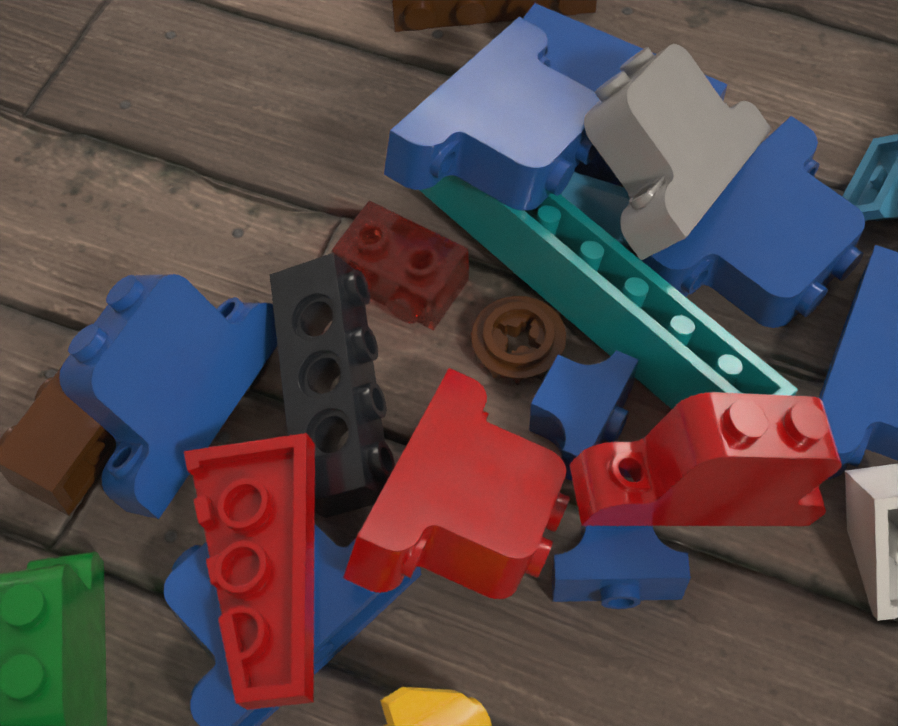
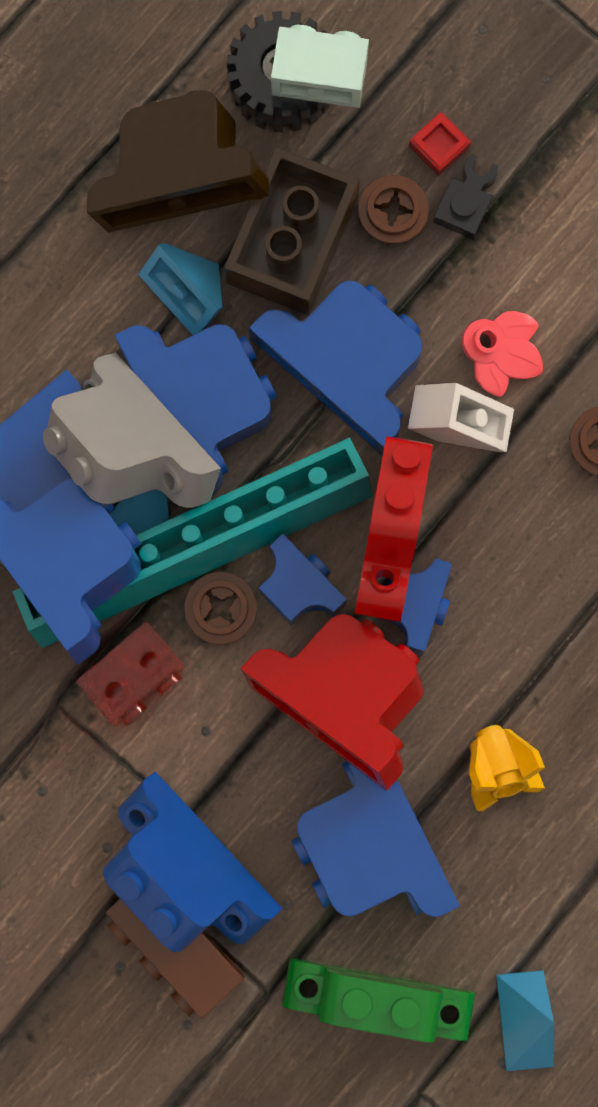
camera: 70 degrees left, 20 degrees up
red wing [183,433,315,710] -> none
black brick [270,253,395,518] -> none

